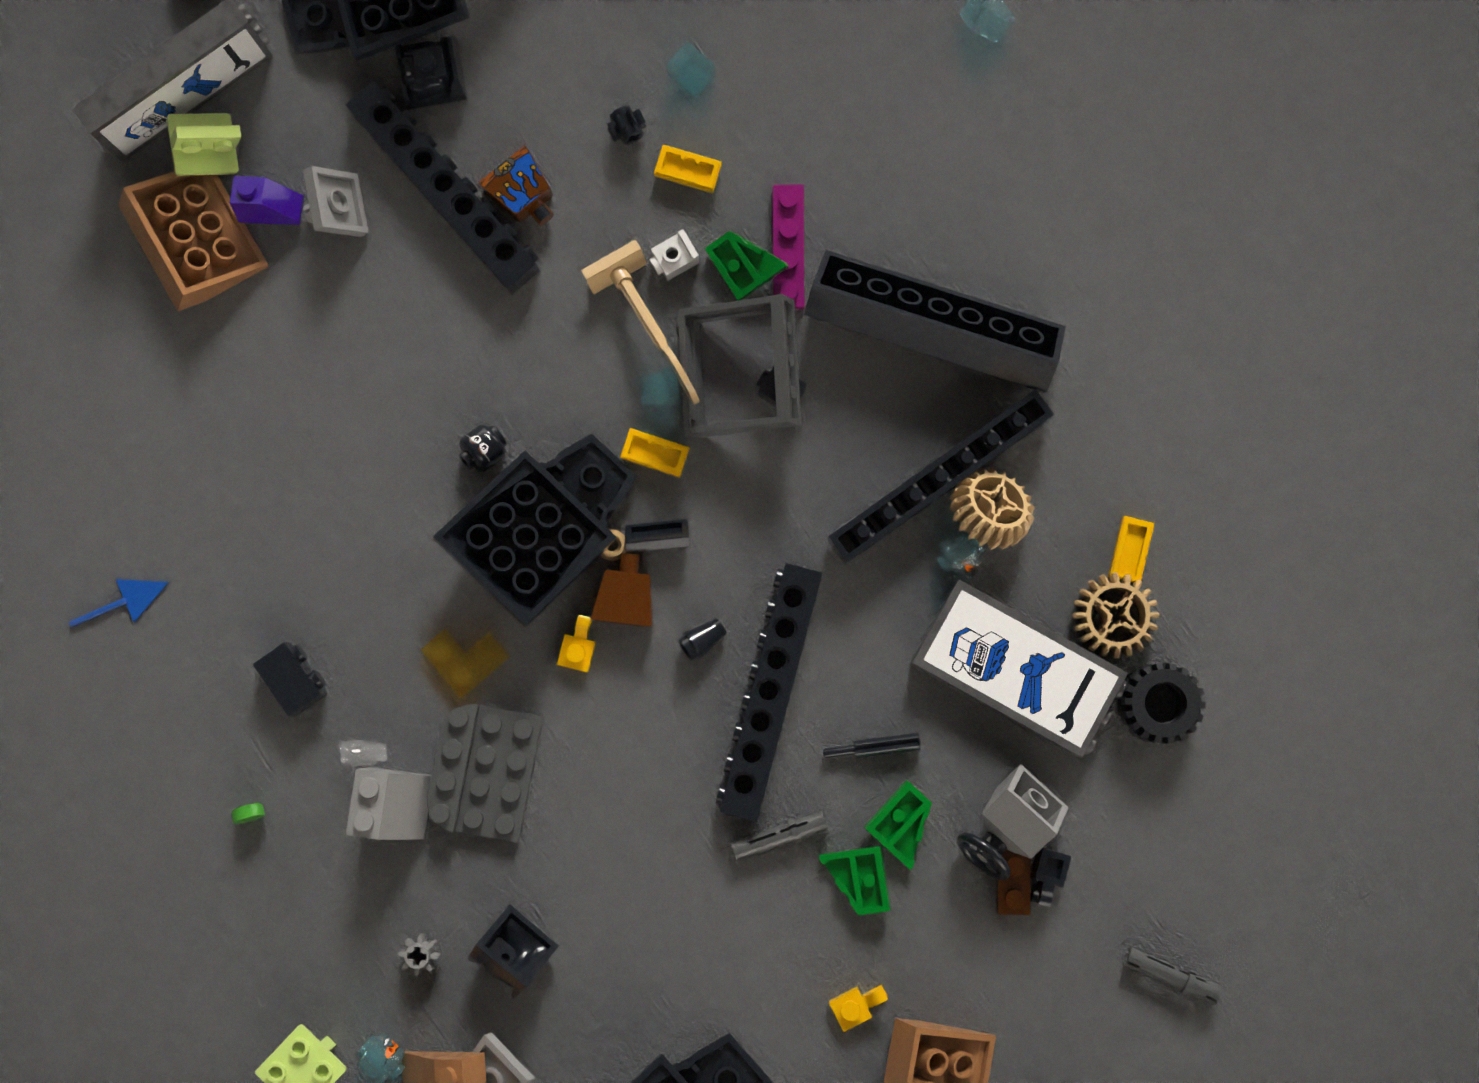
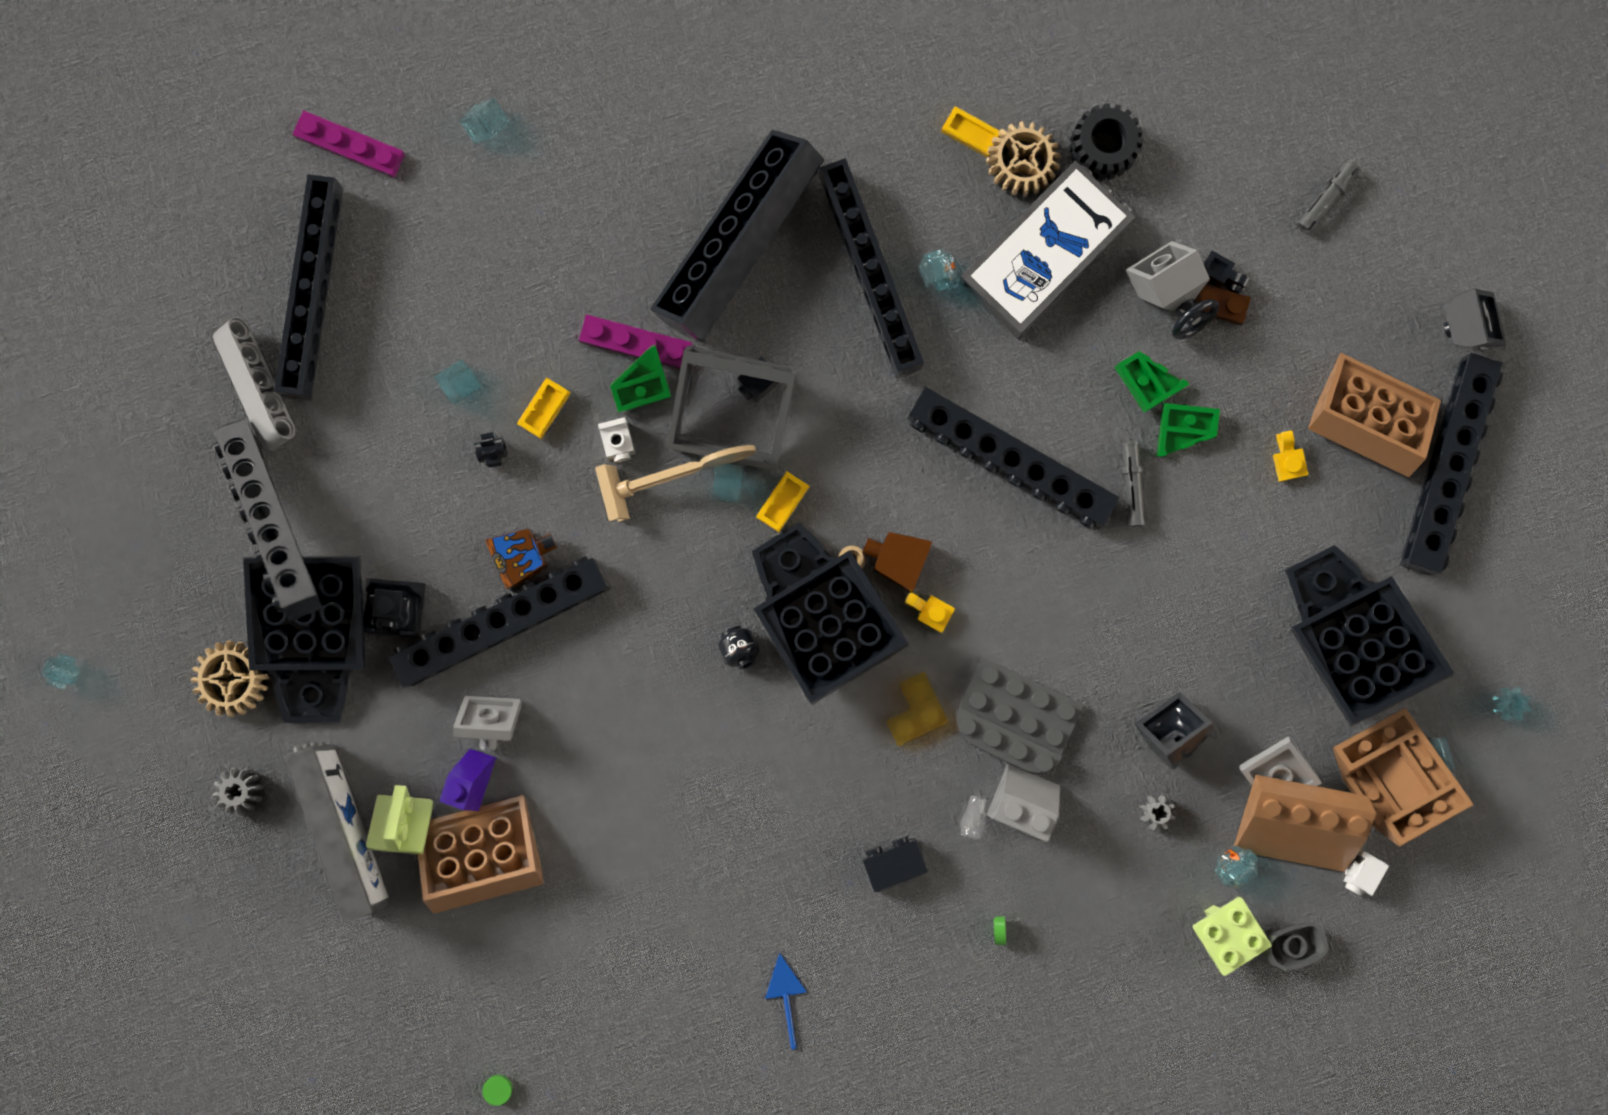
camera: 80 degrees left, 0 degrees up
black tile [625,519,690,553] -> none
black cone [678,618,727,661] -> none
black axle [823,732,921,758] -> none
tan gear [949,467,1035,550] -> none

